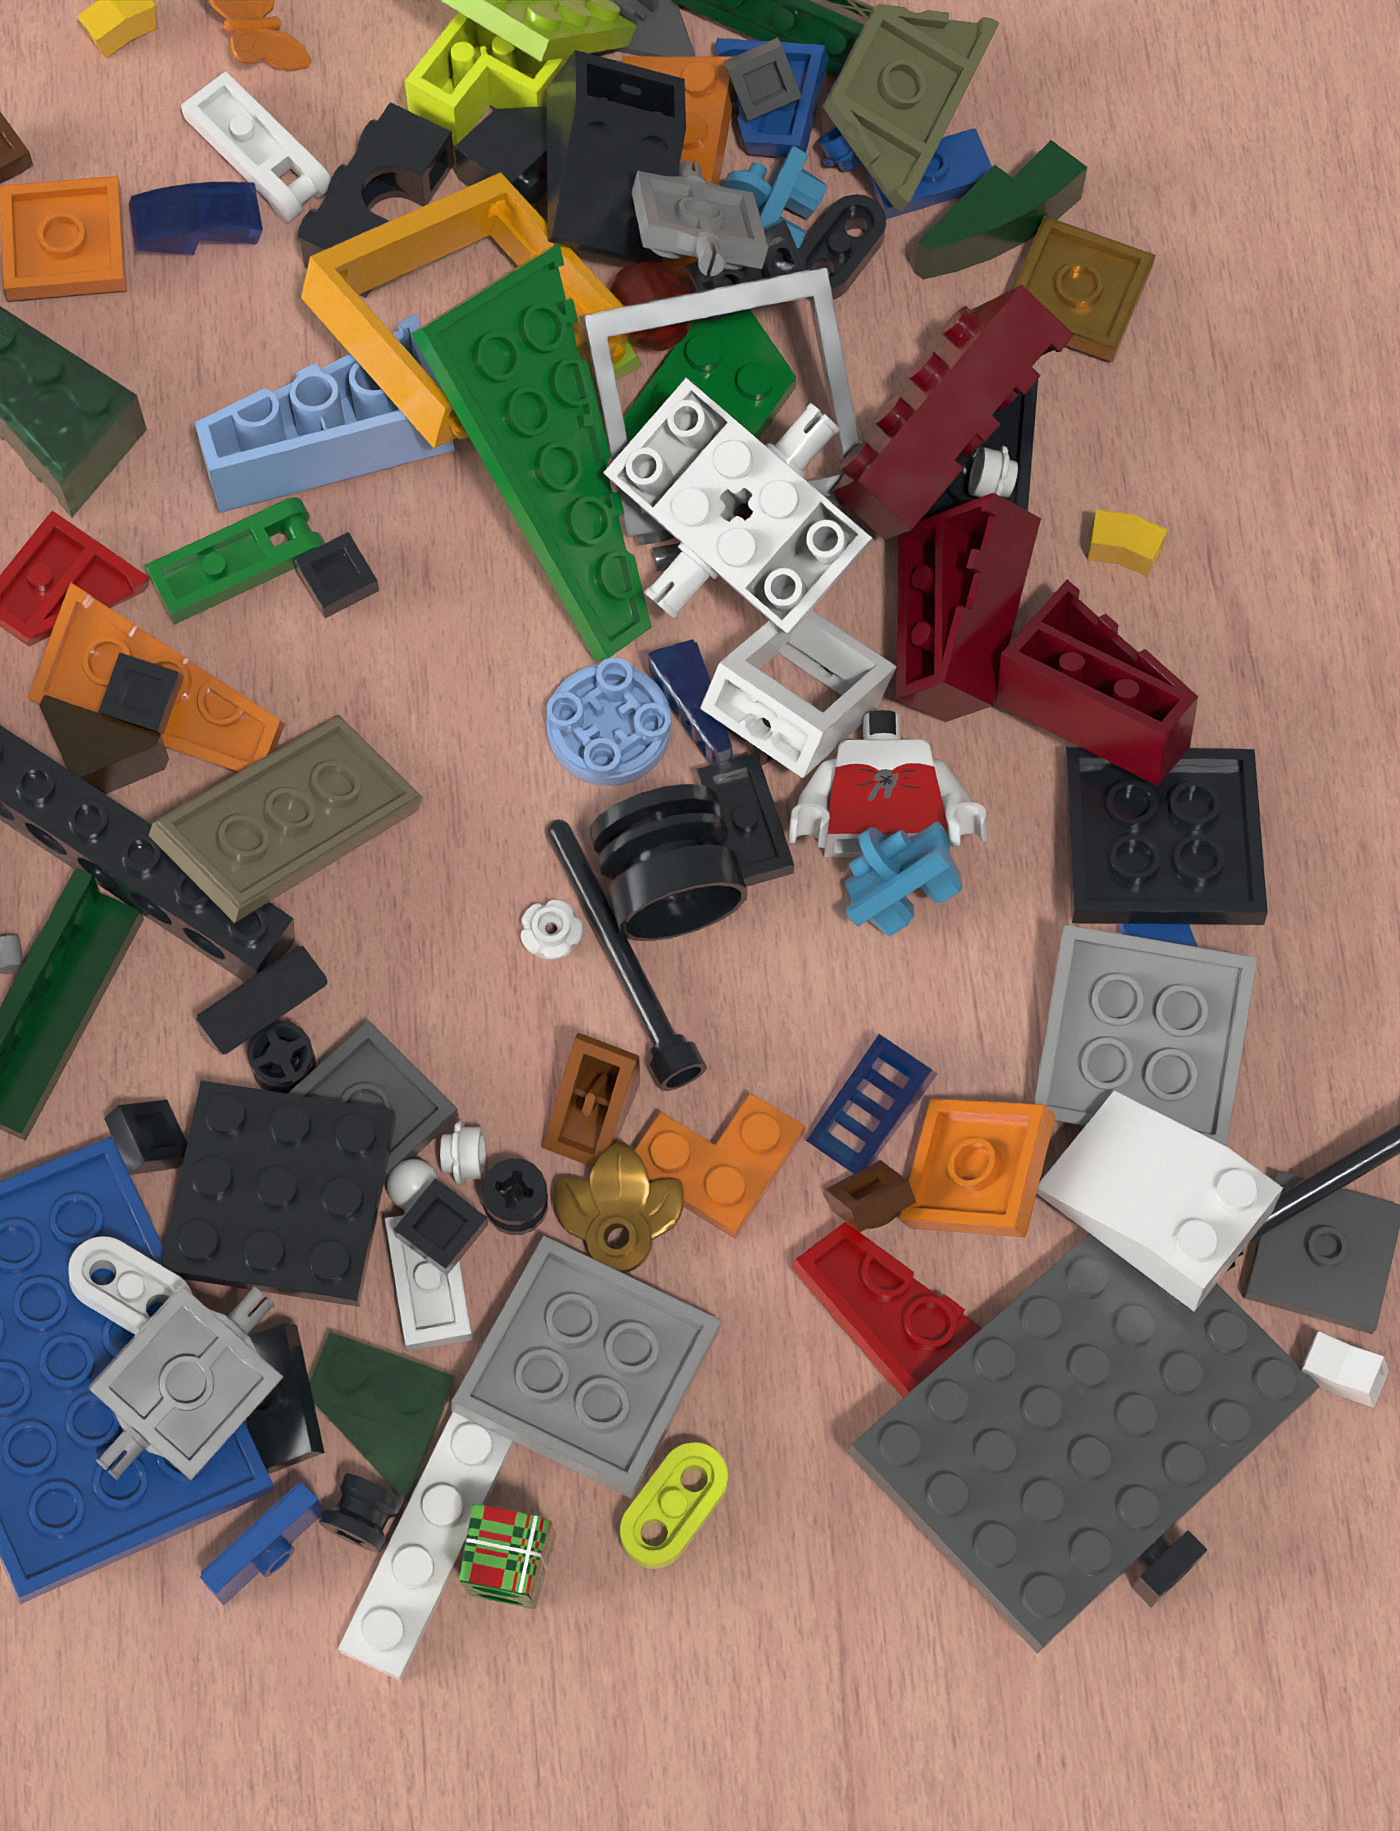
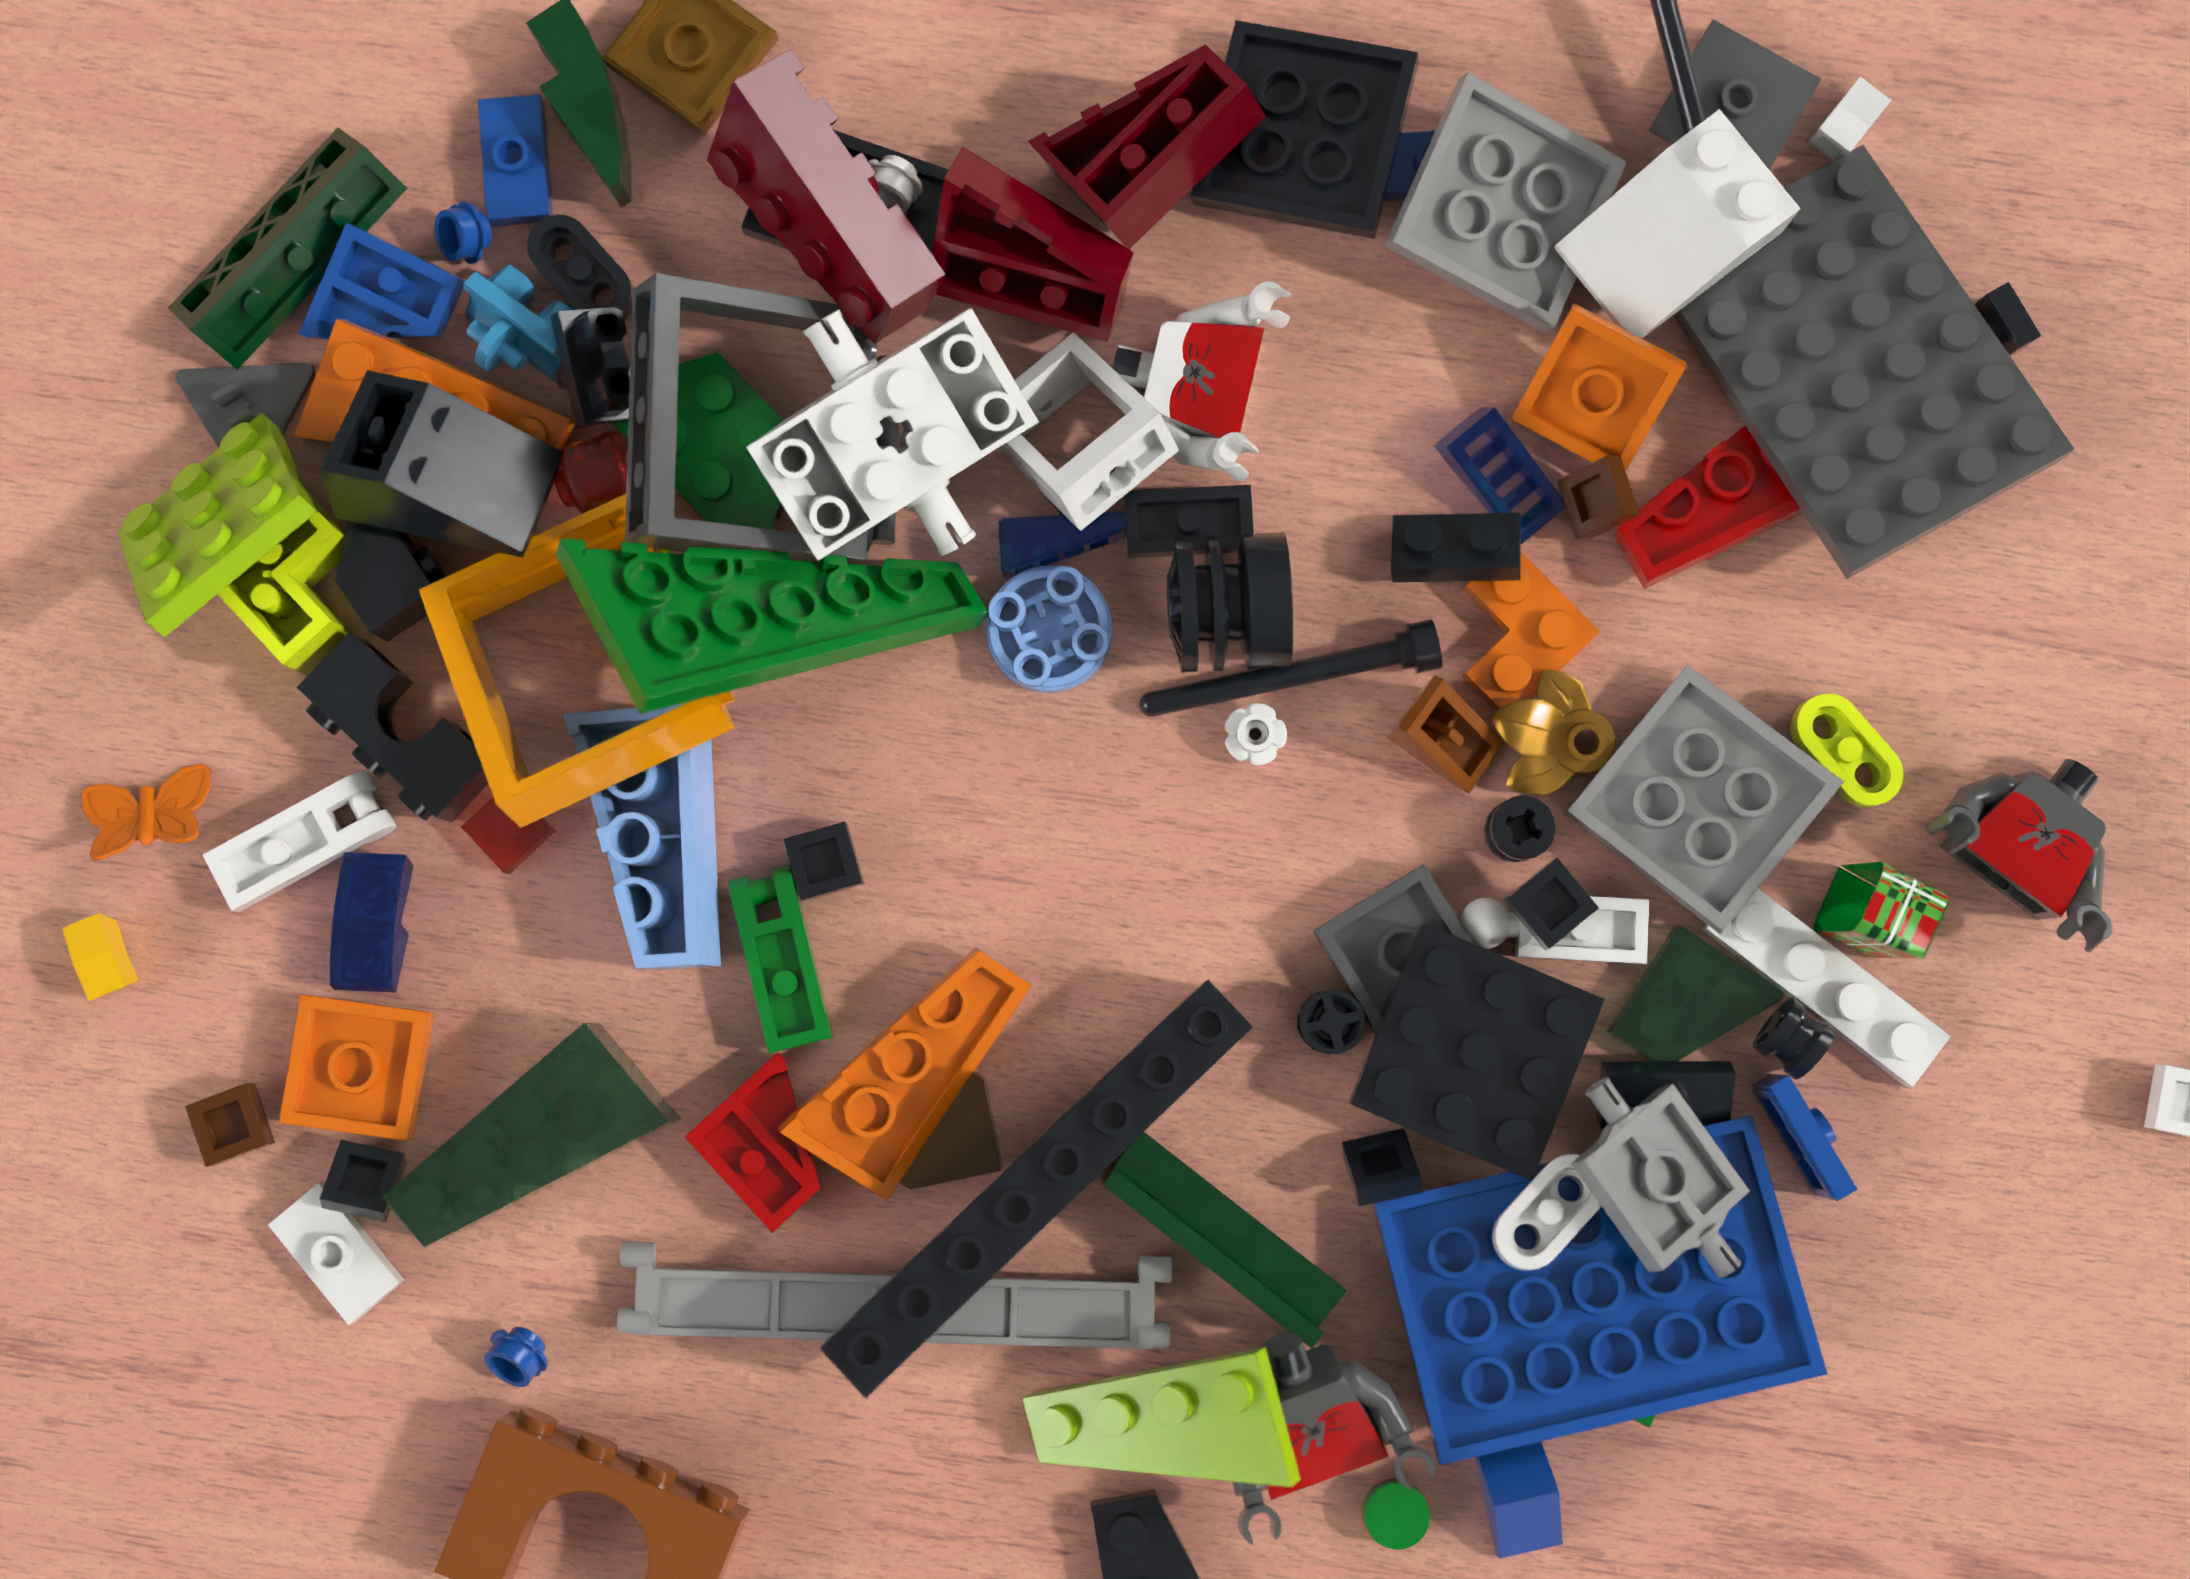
camera: 75 degrees left, 15 degrees up
black plate [99,653,184,735] -> none
dark tan tile [149,715,423,923] -> none
black slope [196,946,328,1055] -> none
white plate [440,1121,486,1185] -> none
light grey plate [631,160,768,276] -> none
dark grey tile [723,38,802,121] -> none
olive wing [822,4,999,211] -> none
dark azure hips [845,821,962,936] -> none
yellow piece [1088,509,1168,577] -> none
none -> clear red plate [461,797,556,874]
none -> black plate [1391,512,1521,583]
none -> torso [1926,759,2112,953]

